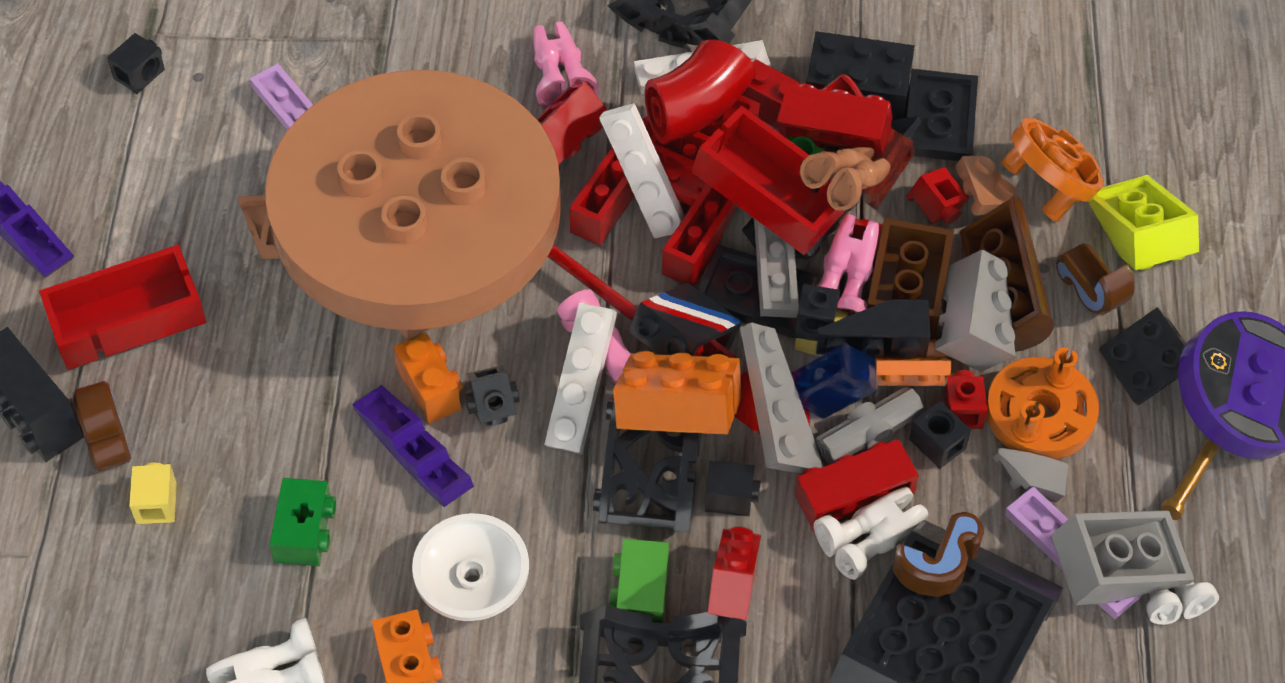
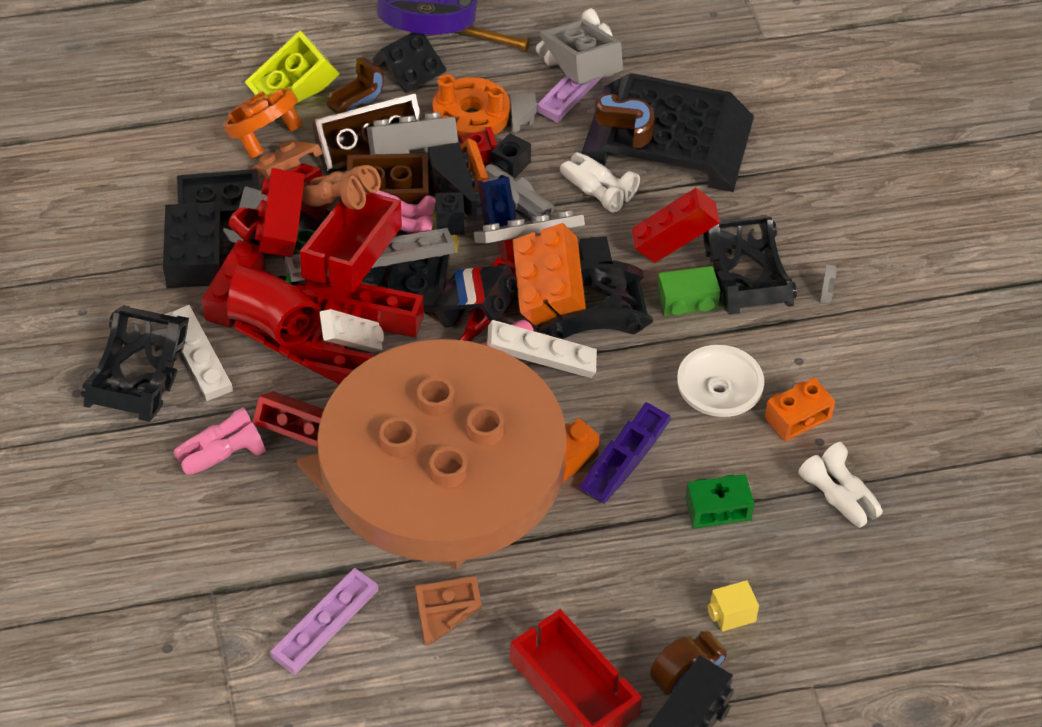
camera: 105 degrees left, 5 degrees down
black brick [464,365,520,426] -> none
red brick [795,439,919,532] -> none

